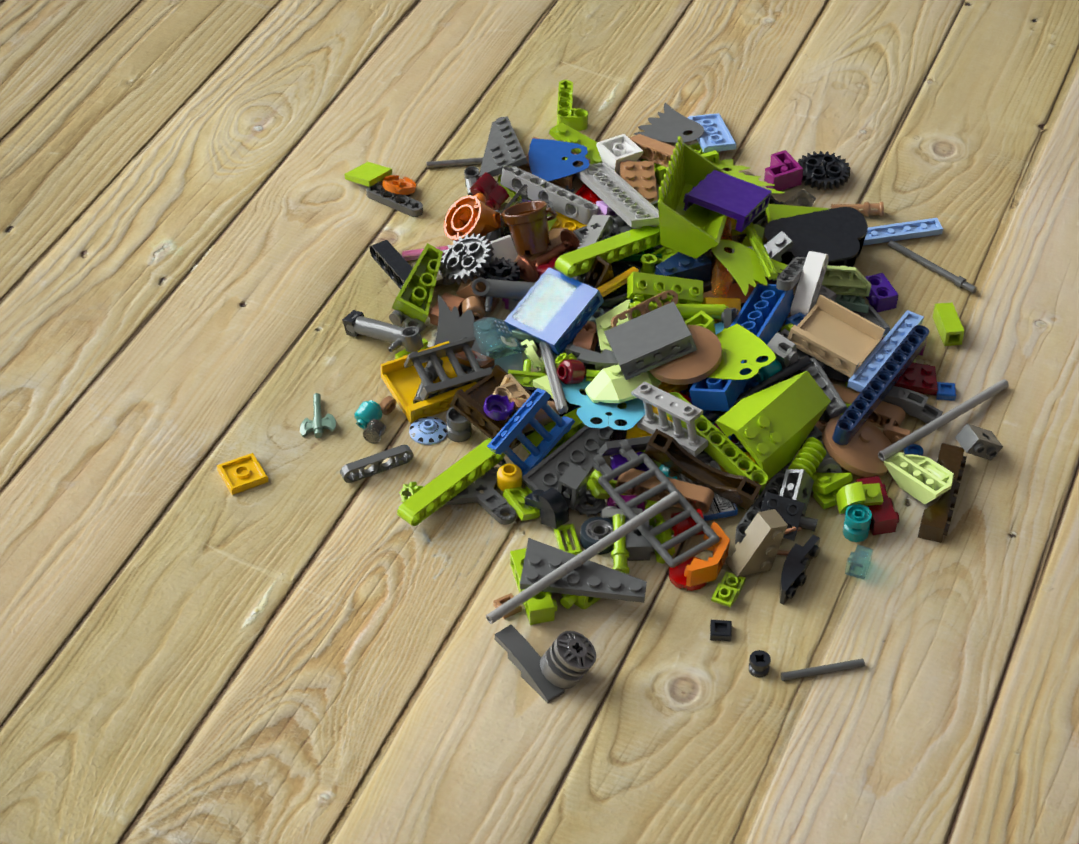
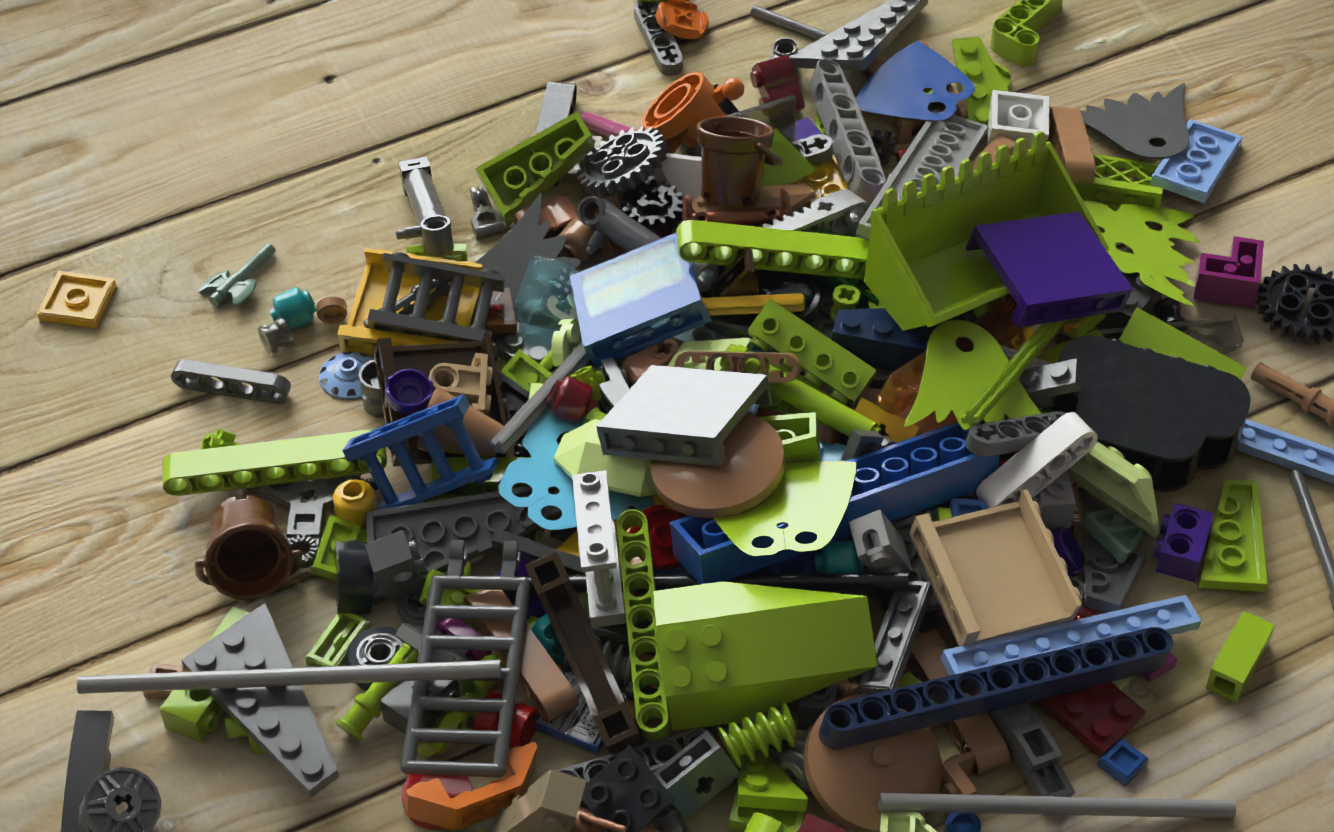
camera: 40 degrees right, 5 degrees up
none -> reddish brown piece [195,495,302,600]
none -> lime wing [1198,479,1268,592]

